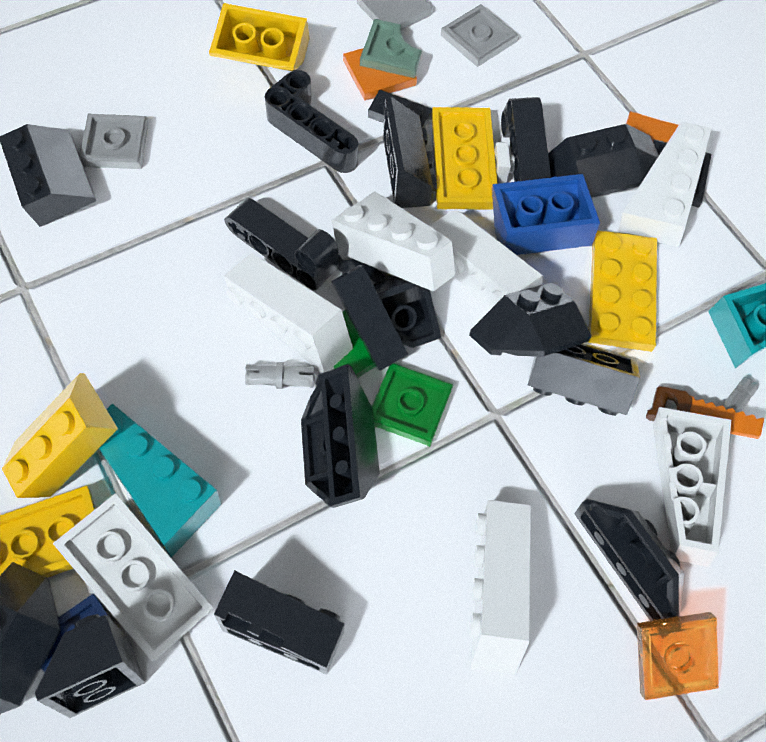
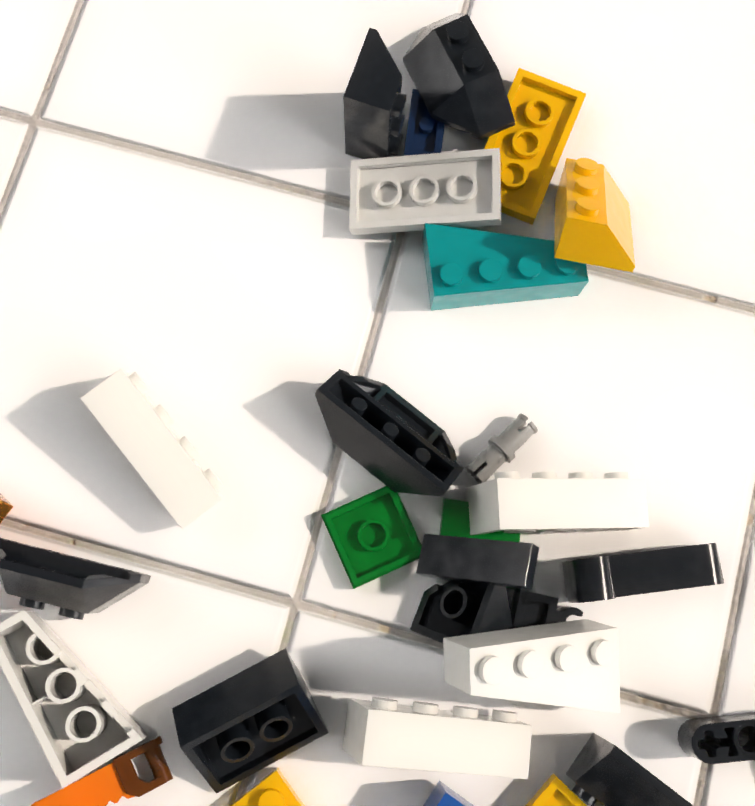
camera: 135 degrees right, 15 degrees up
black wedge [213,570,345,675] -> none
black wedge [469,282,591,357] -> none

